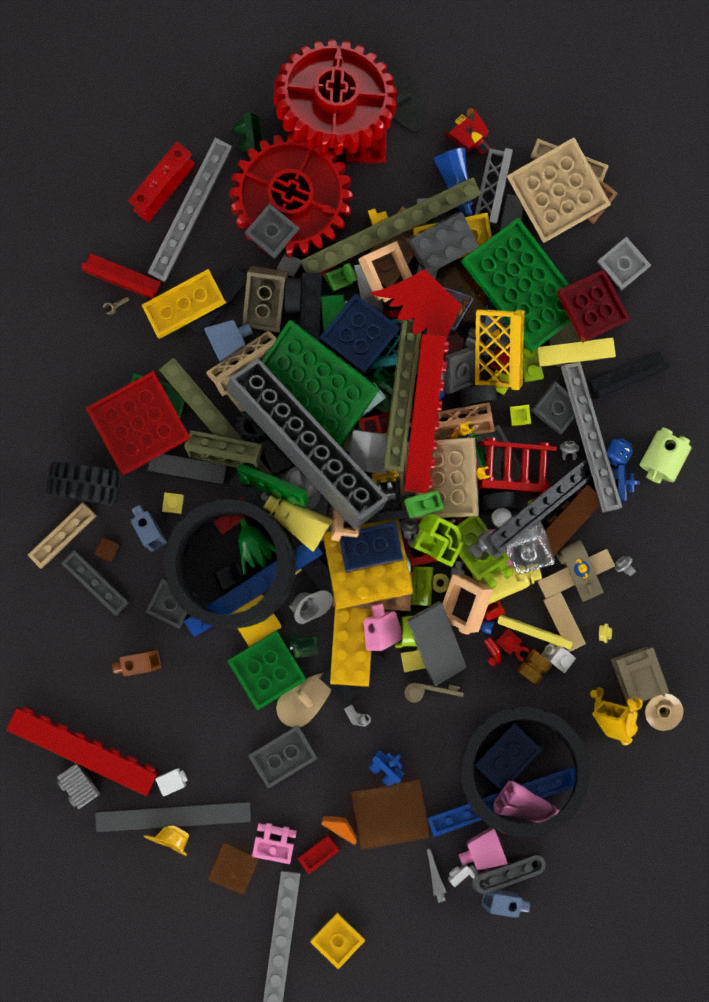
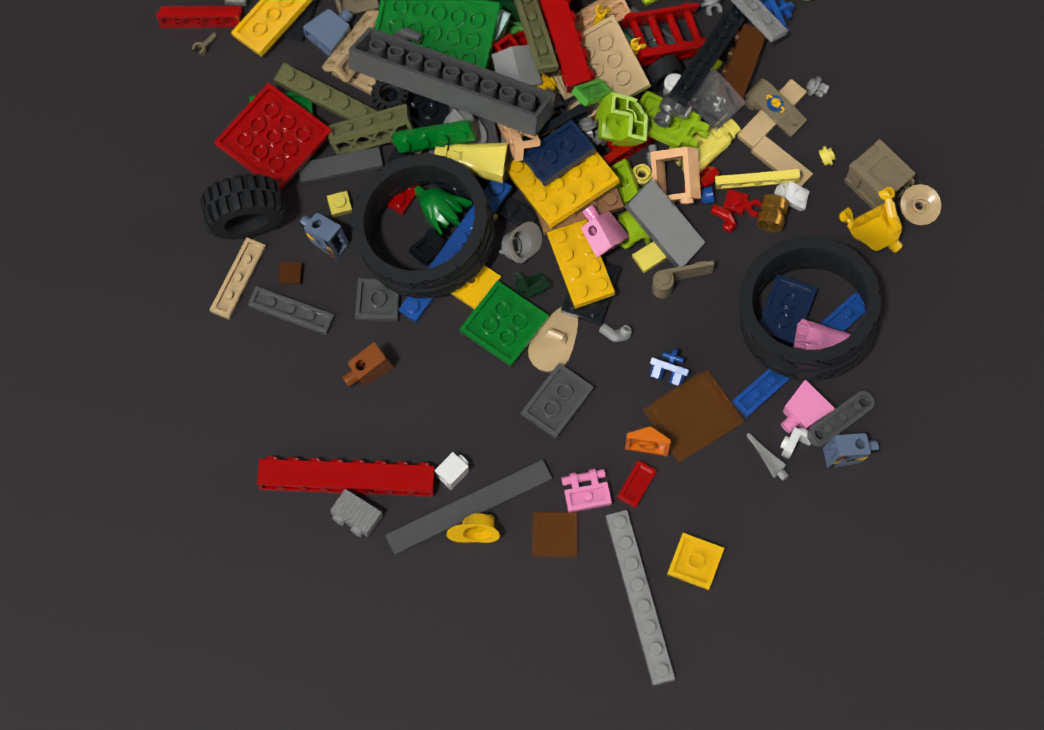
camera: 20 degrees left, 15 degrees down
none -> dark grey arm [393,27,423,43]

